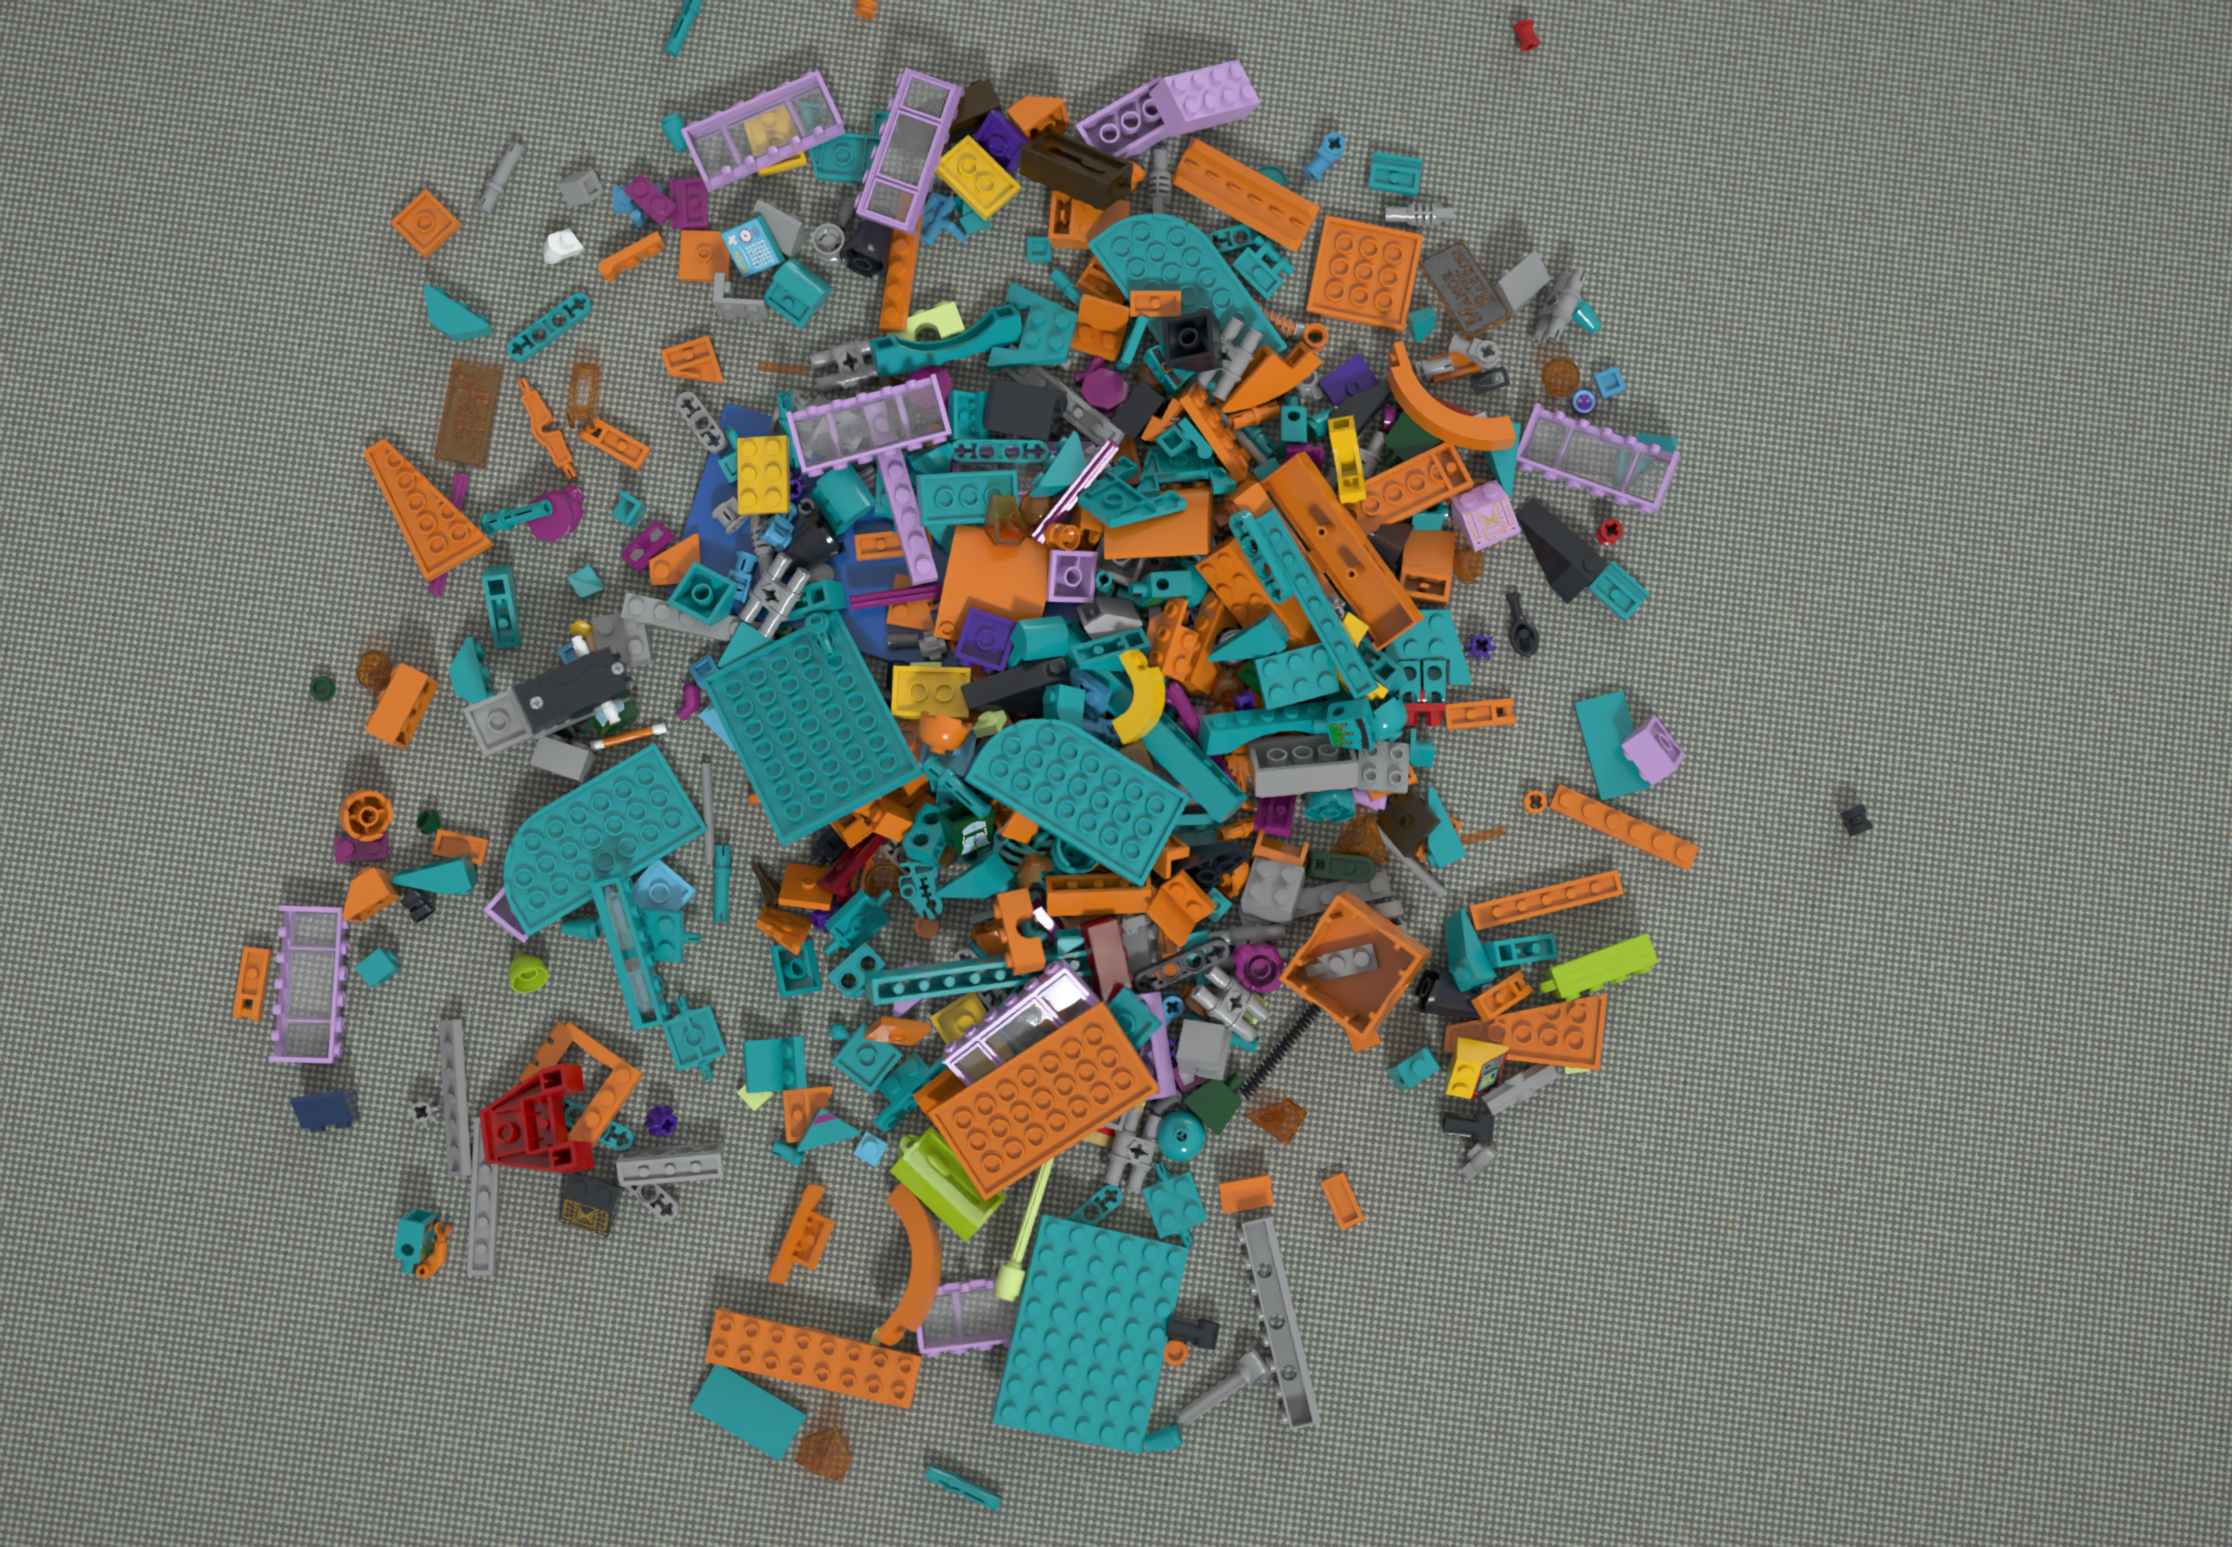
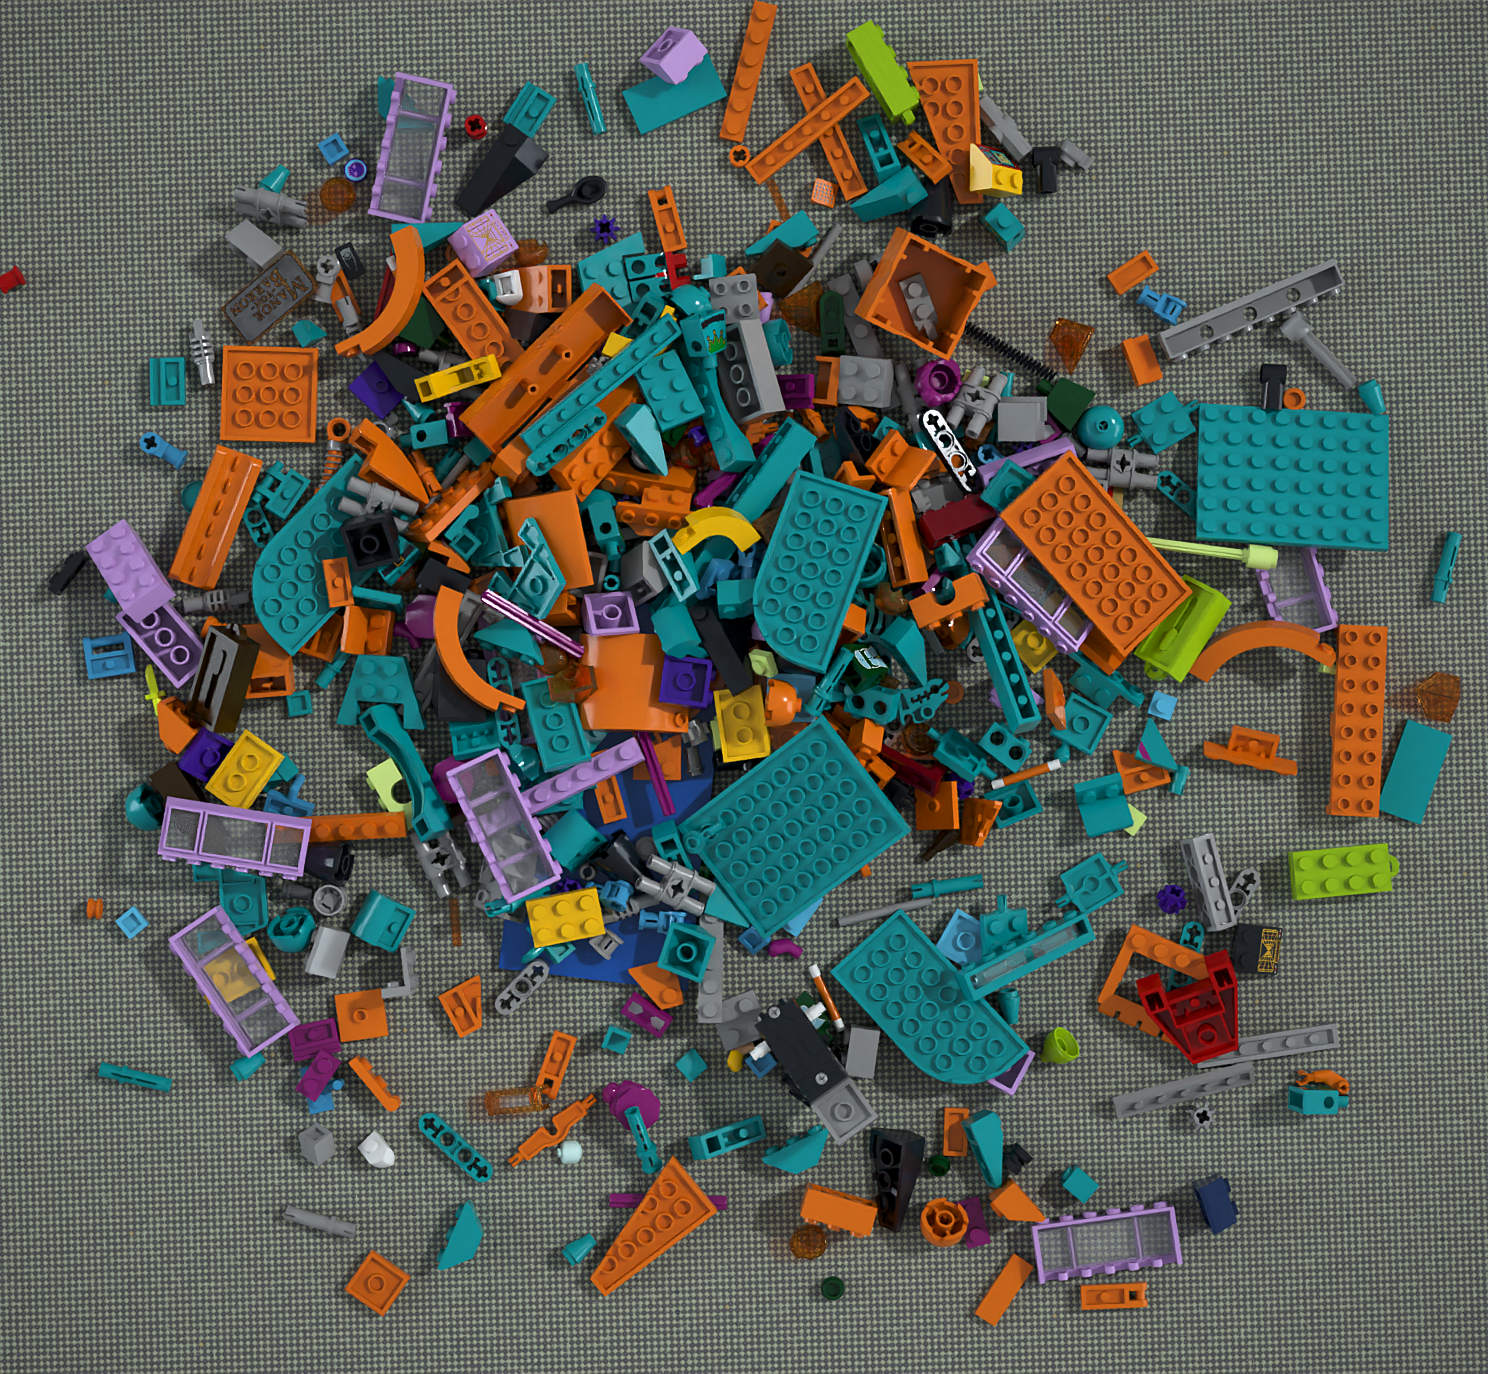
camera: 90 degrees left, 5 degrees up
clear orange tile [434,361,504,468] -> none
tile [720,214,785,279] -> none
orange wheel [1045,522,1080,551] -> none
none -> black plate [48,552,89,596]
none -> dark azure plate [83,631,137,680]
none -> medium azure plate [115,906,150,939]
none -> teal cylinder [125,782,172,831]
none -> neon yellow piece [145,664,166,716]
none -> teal cylinder [267,907,316,953]
none -> orange arch [433,585,526,714]
none -> white plate [494,270,523,305]
none -> light aqua piece [557,1140,582,1164]
none -> teal cone [561,1233,597,1267]
none -> teal pin [573,63,608,136]
none -> orange plate [745,76,872,185]
none -> orange slope [810,178,839,209]
none -> black wedge [869,1127,925,1233]
none -> orange tile [974,1252,1034,1327]
none -> orange bar [991,759,1061,790]
none -> dark azure connector [1136,285,1187,326]
none -> lime piece [1287,842,1399,900]

